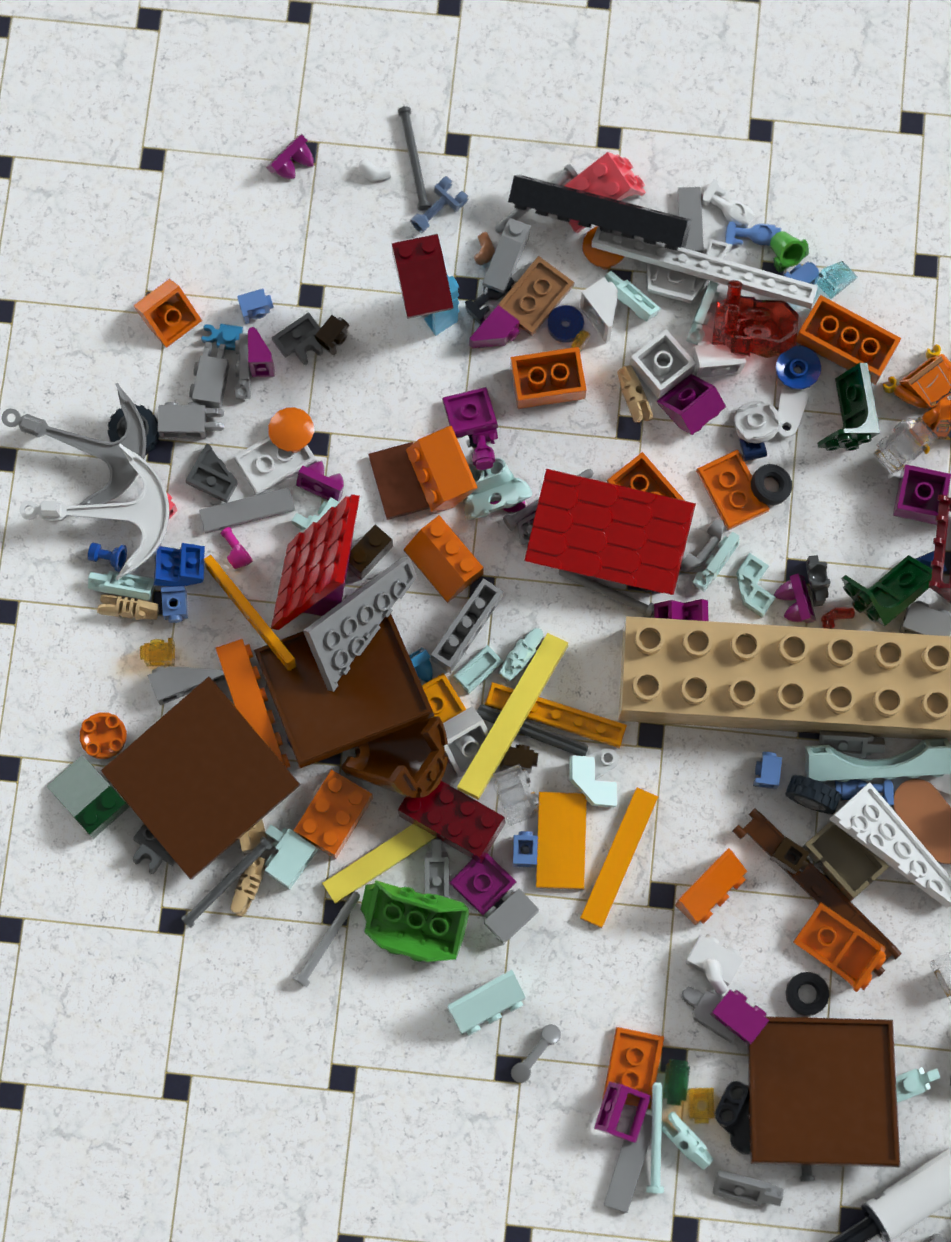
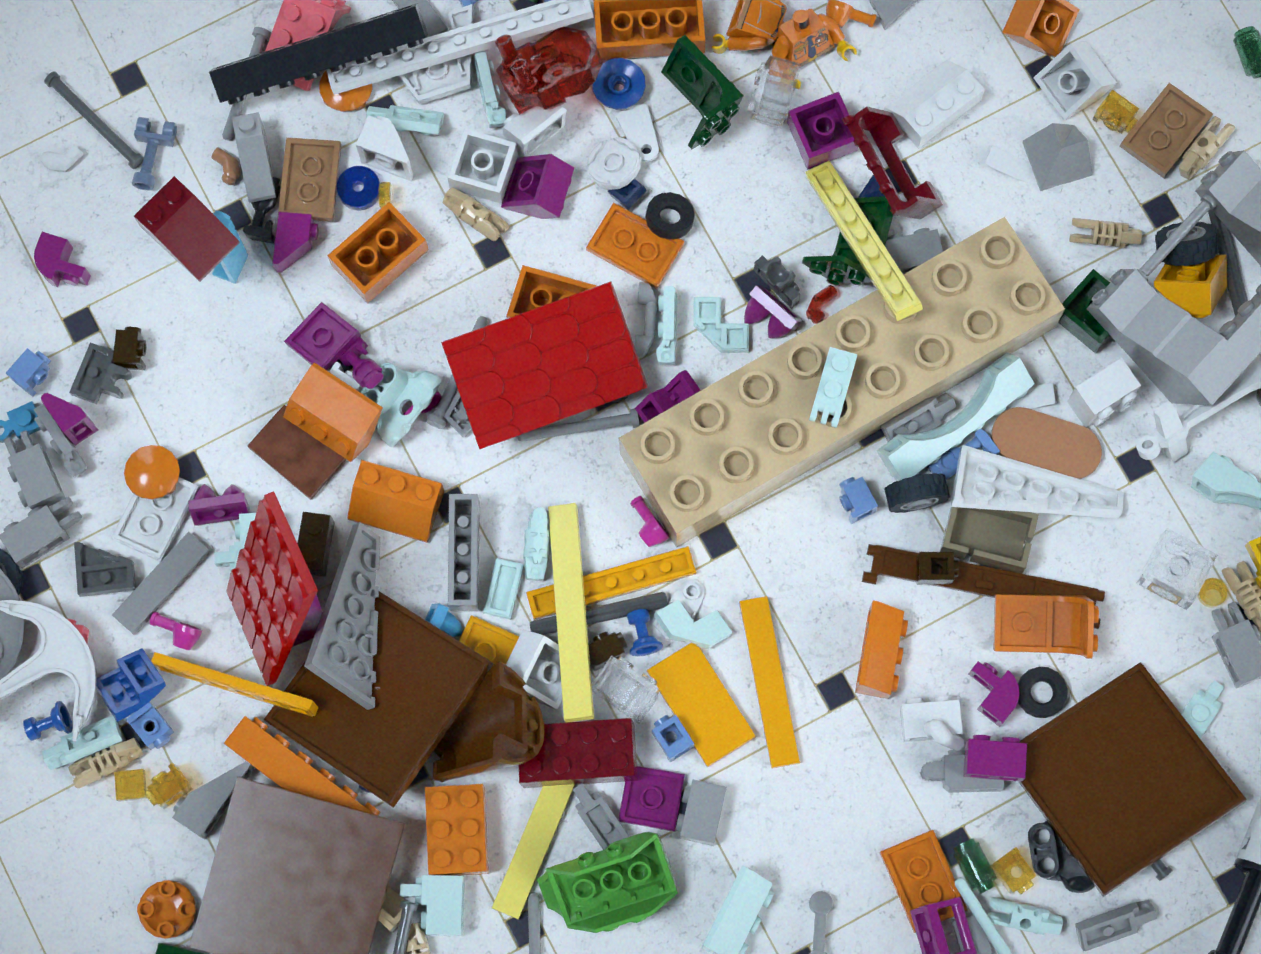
camera: 30 degrees left, 0 degrees up
none -> magenta brick [34,232,91,287]
none -> clear yellow tile [114,769,147,802]
none -> blue piece [627,609,663,657]
none -> dark pink bar [630,496,670,547]
none -> light yellow tile [805,161,923,321]
none -> light aqua hinge [809,347,857,428]
none -> magenta brick [968,661,1019,727]

